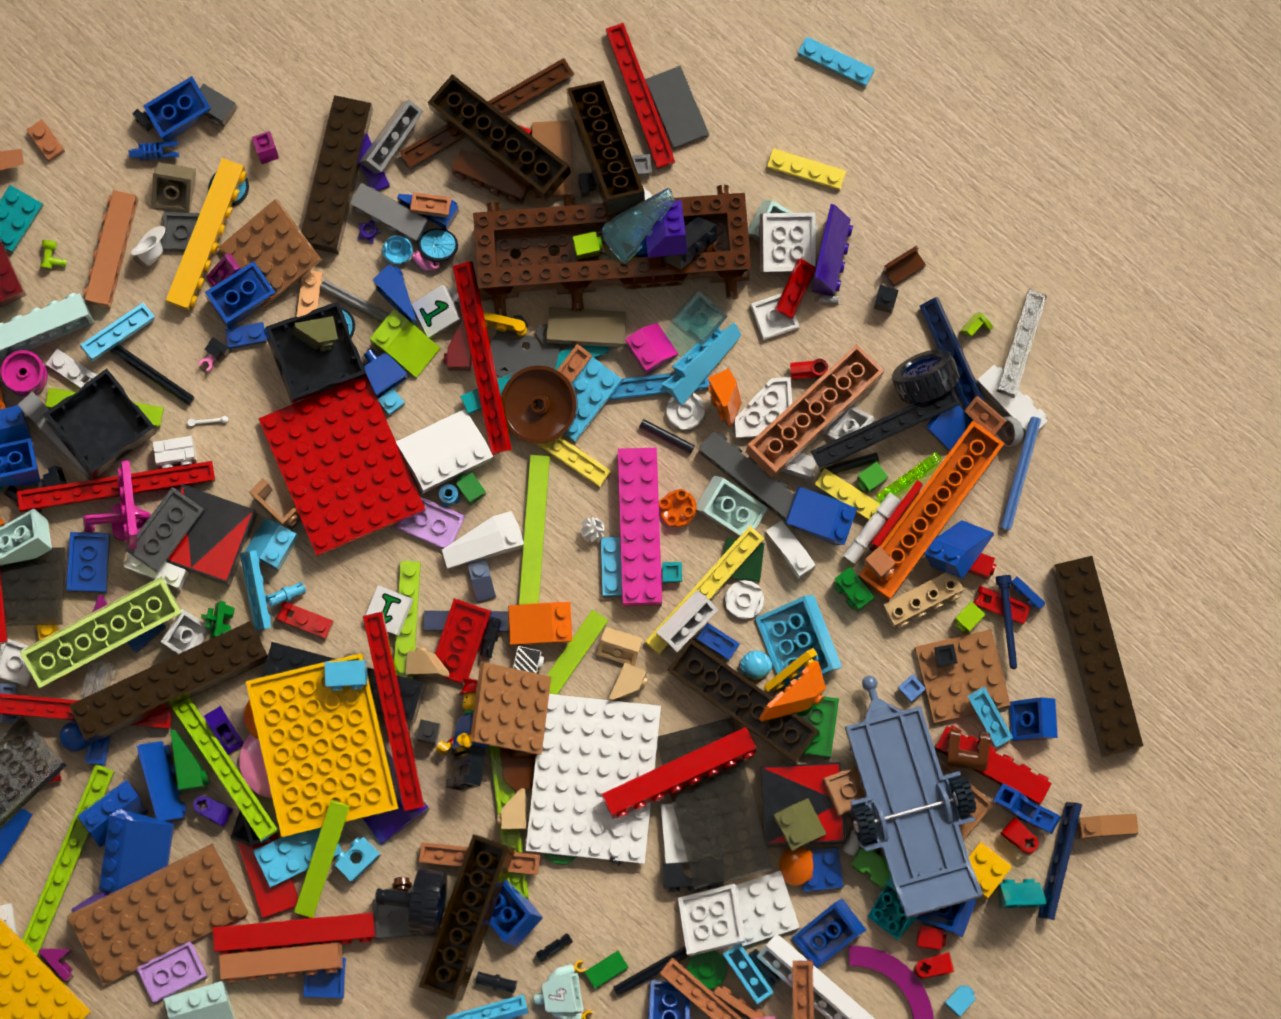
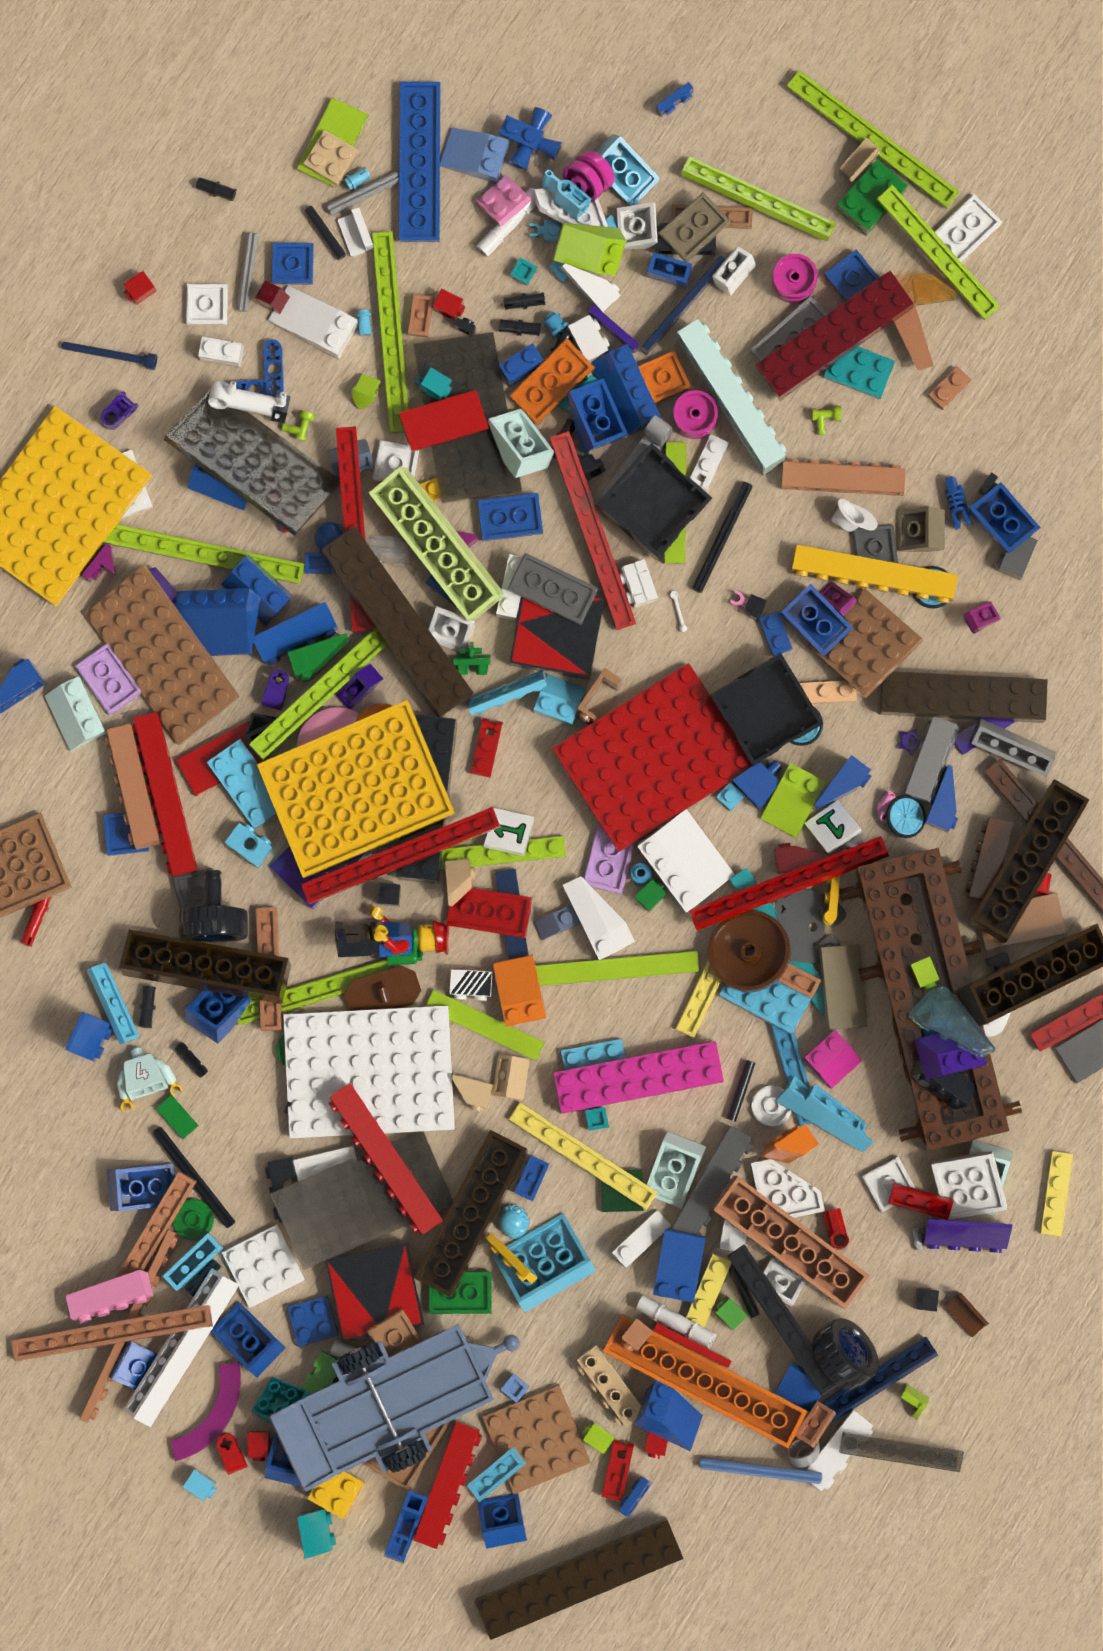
camera: 90 degrees right, 5 degrees up
medium azure plate [80,303,155,362] -> none
dark pink plate [83,461,151,549] -> none
medium azure pin [266,582,306,607] -> none
olive slope [291,316,338,351] -> none
lime tile [294,800,350,918] -> none
light grey axle [320,280,389,322] -> none
medium azure brick [325,660,368,691] -> none
medium azure hair [382,235,413,265] -> none
reddish brown plate [392,877,412,892] -> none
nougat plate [410,192,452,218] -> none
medium nougat plate [470,662,551,755] -> none
black pin [480,617,501,658] -> none
tan slope [498,788,526,831] -> none
white gear [581,517,604,542] -> none
flat silver plate [632,154,652,176] -> none
white brick [656,590,718,652] -> none
orange dish [659,489,697,528] -> none
clear light blue slope [670,291,728,345] -> none
white plate [678,884,746,957] -> none
white tile [725,580,764,620] -> none
orange wedge [759,660,826,721] -> none
olive slope [773,799,826,852] -> none
orange dish [779,847,814,886] -> none
green brick [833,567,874,612] -> none
clear neon green beam [876,452,943,502] -> none
black plate [934,644,958,668] -> none
reddish brown connector [946,728,990,770] -> none
dark blue piece [995,575,1017,670] -> none
red piece [1000,818,1039,854] -> none
dark blue tile [1038,802,1082,920] -> none
medium nougat slope [1077,814,1139,839] -> none

